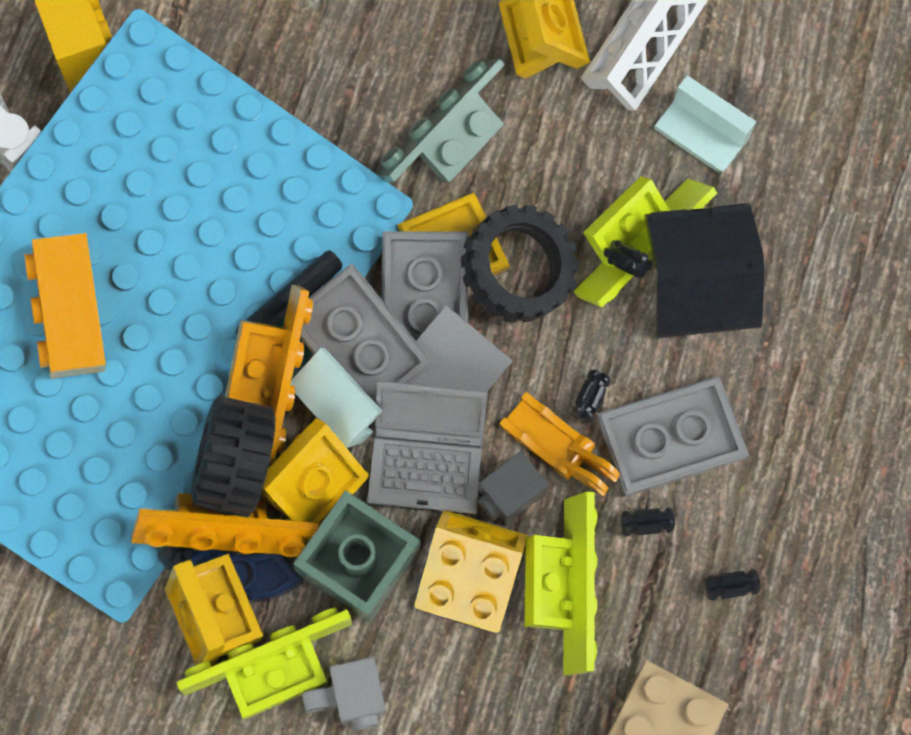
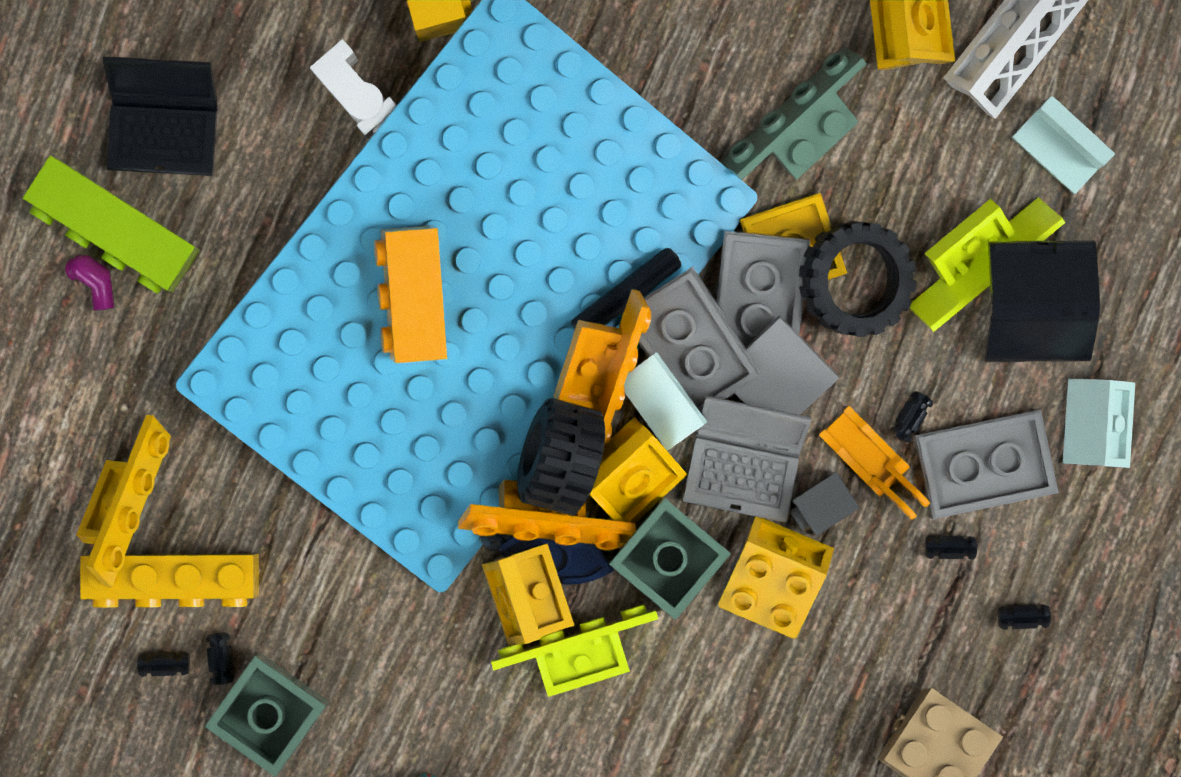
camera: 10 degrees right, 15 degrees up
light grey brick [302,657,387,731] -> none
neon yellow bracket [525,491,597,676] -> none
black piece [604,240,652,278] -> none
none -> light aqua panel [1063,378,1135,468]

